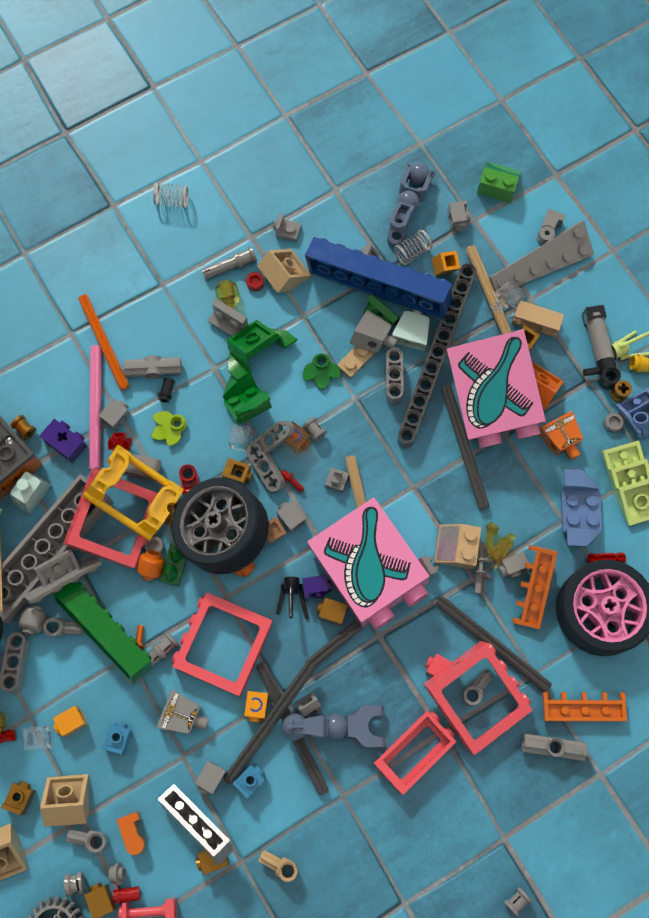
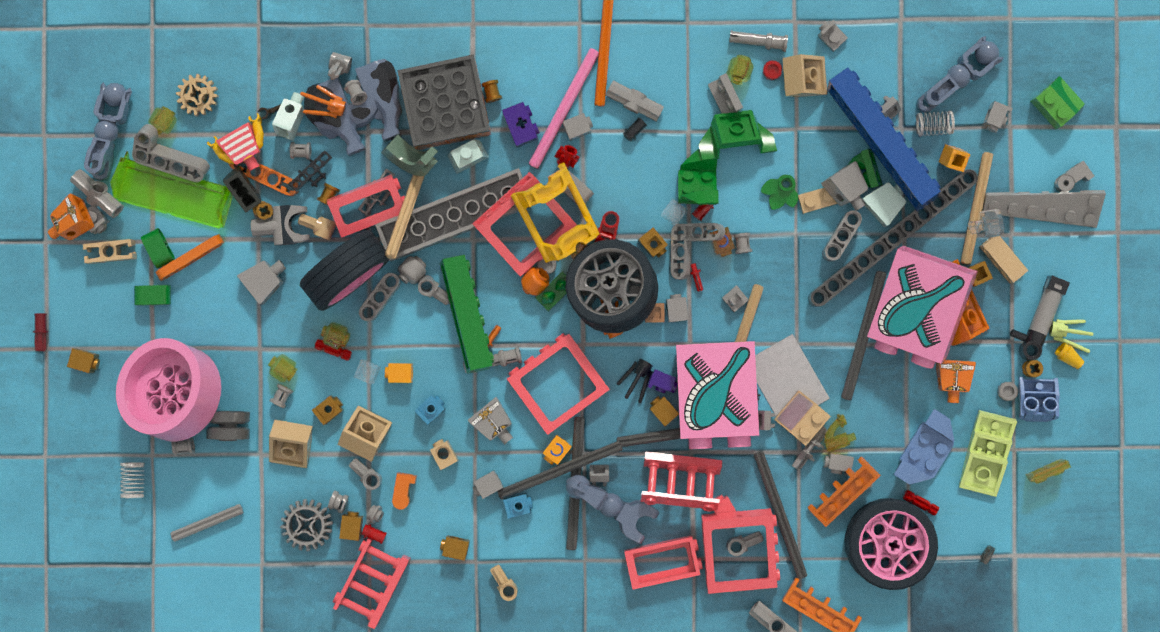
camera: 35 degrees right, 15 degrees up
light grey bracket [23,549,102,604] -> none
lime plate [151,411,187,446] -> none
light grey brick [158,784,234,866] -> none
none -> tan brick [430,439,459,470]
none -> coral fence [640,452,722,511]
none -> red pin [692,205,714,221]
none -> flat silver sticker [755,334,830,416]

